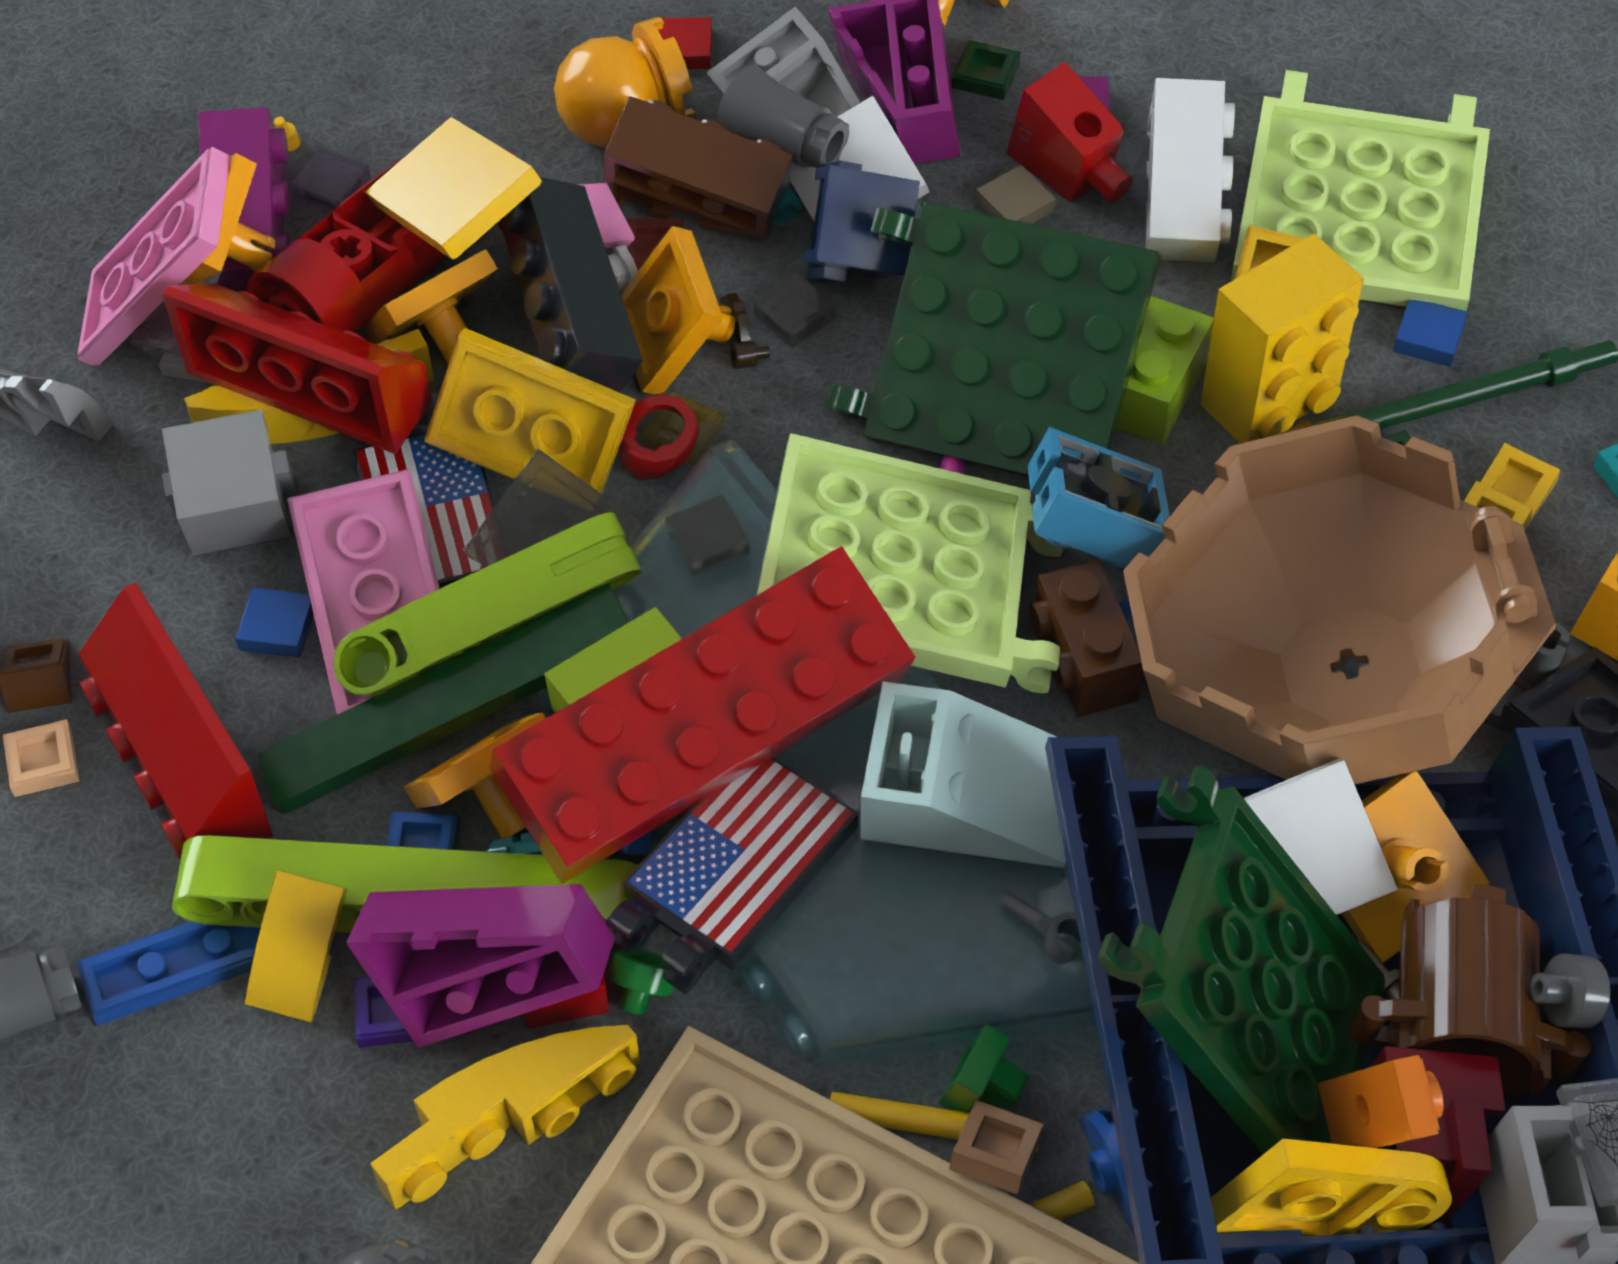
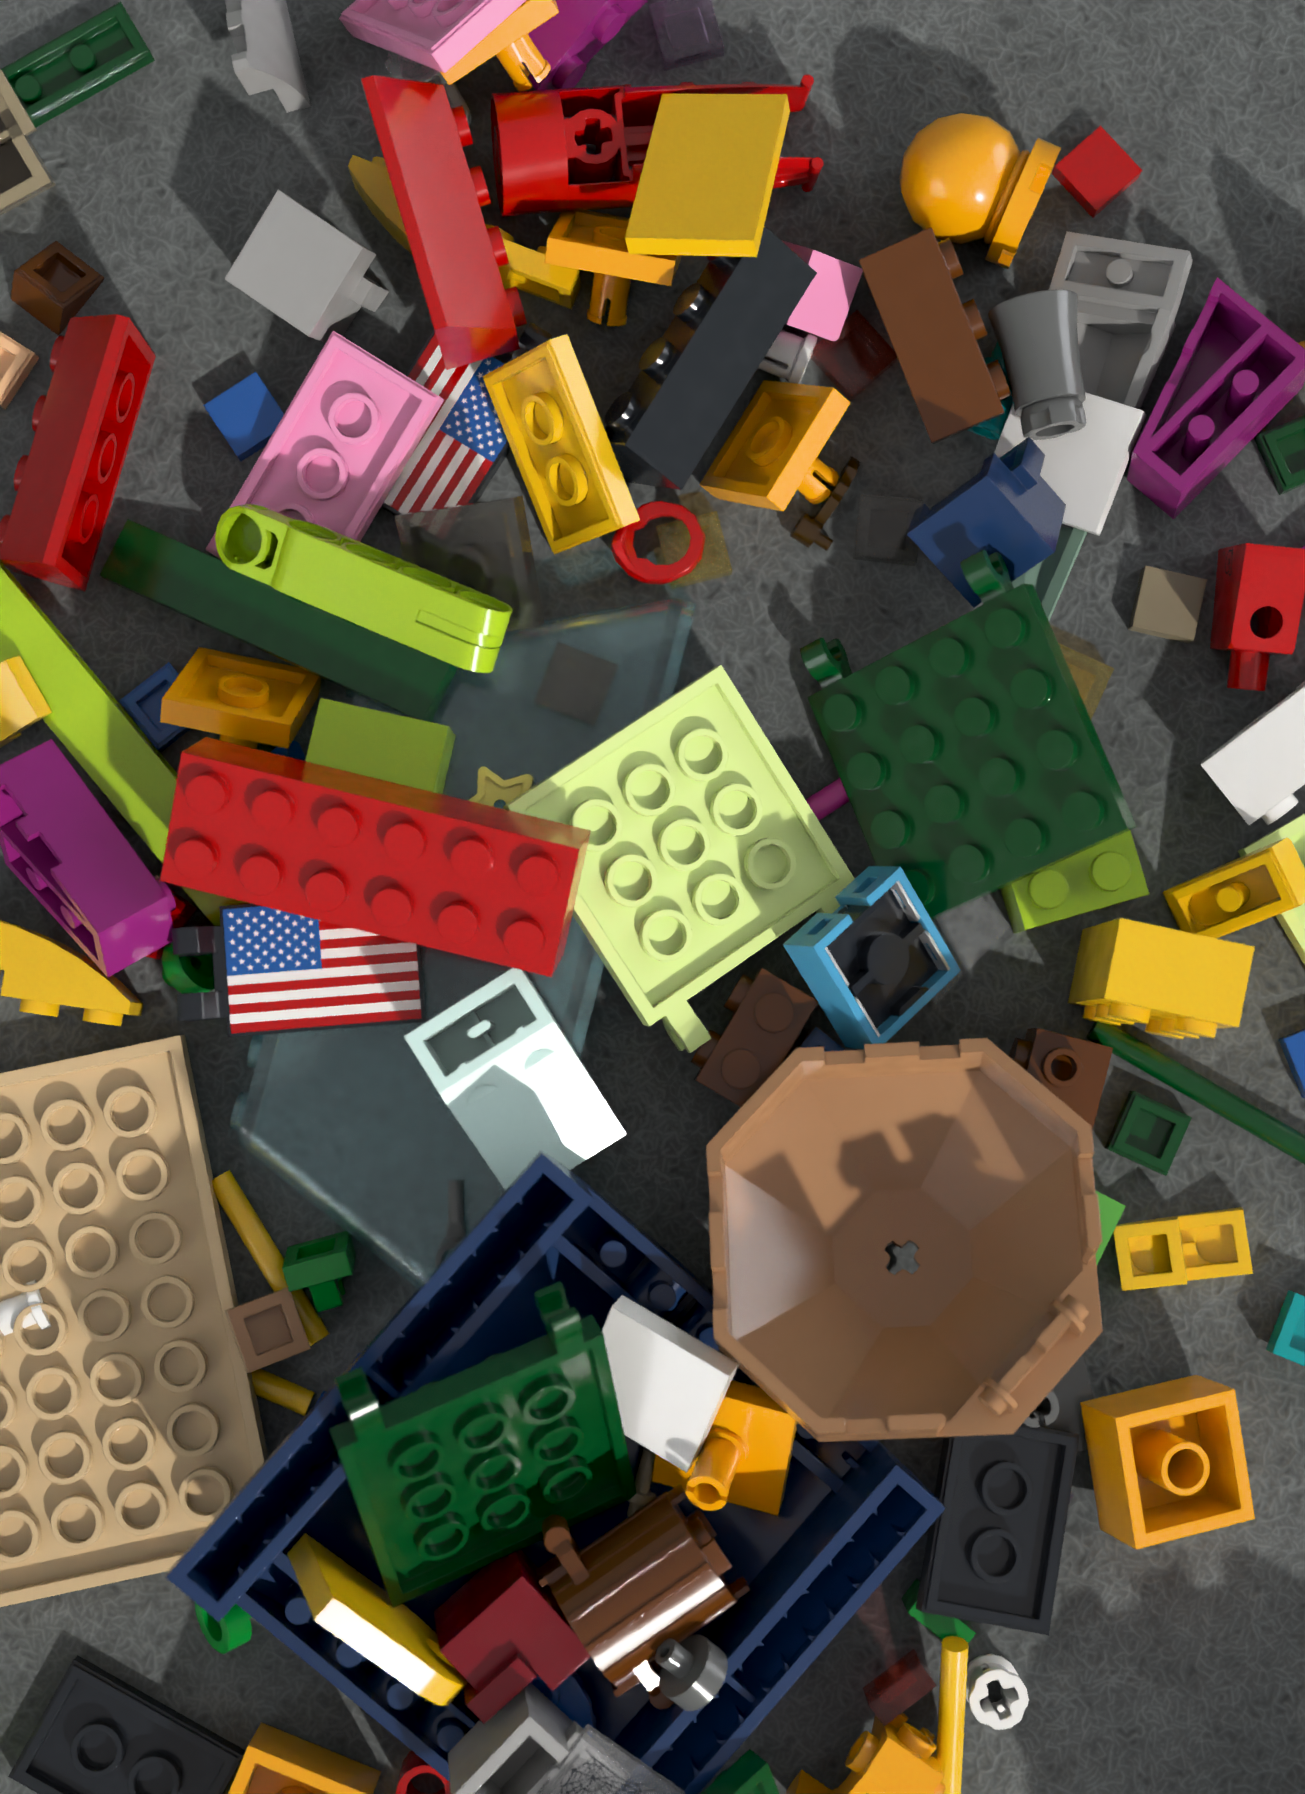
camera: 45 degrees right, 30 degrees up
orange tile [1318,1055,1444,1148] -> none

